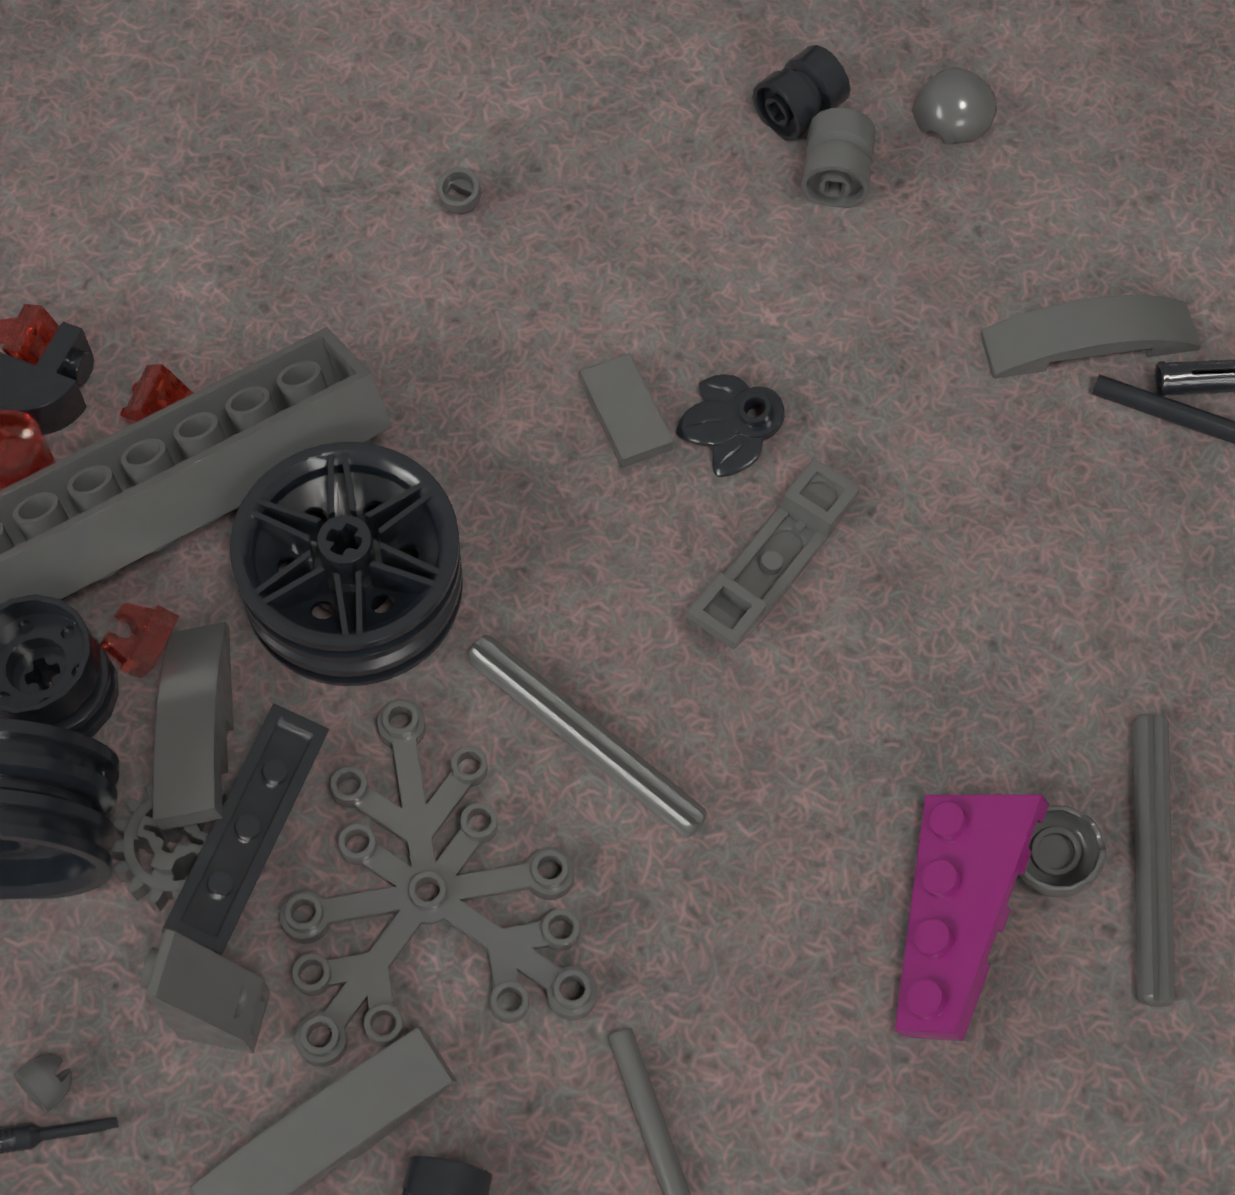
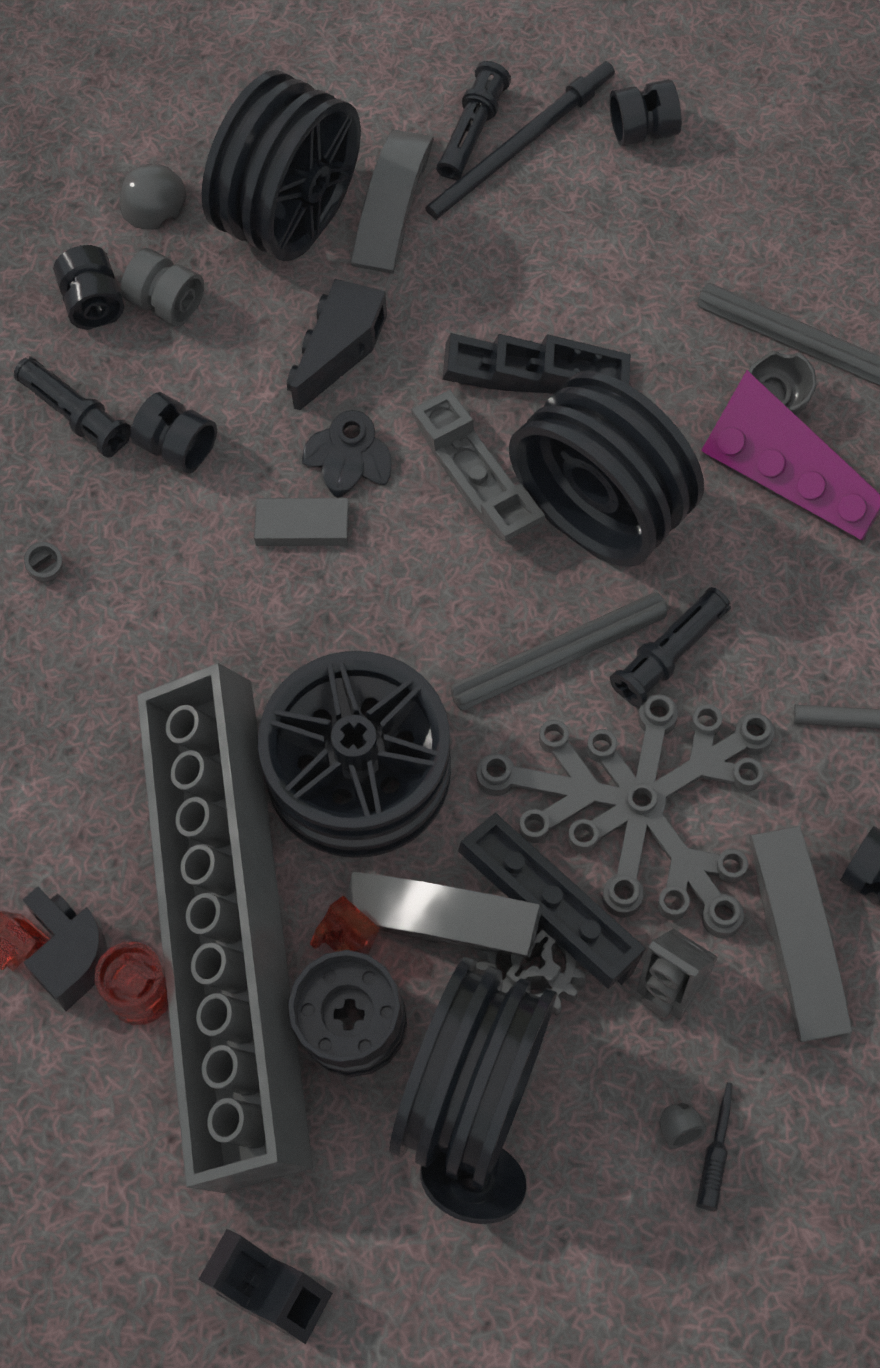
camera: 60 degrees left, 0 degrees up
clear red tile [120,364,194,425] -> none
none -> black pin [14,356,131,458]
none -> black wheel [130,392,218,474]
none -> black wheel [201,70,361,261]
none -> black slope [287,279,387,410]
none -> black slope [442,333,631,394]
none -> black wheel [509,371,704,567]
none -> black pin [610,587,731,707]

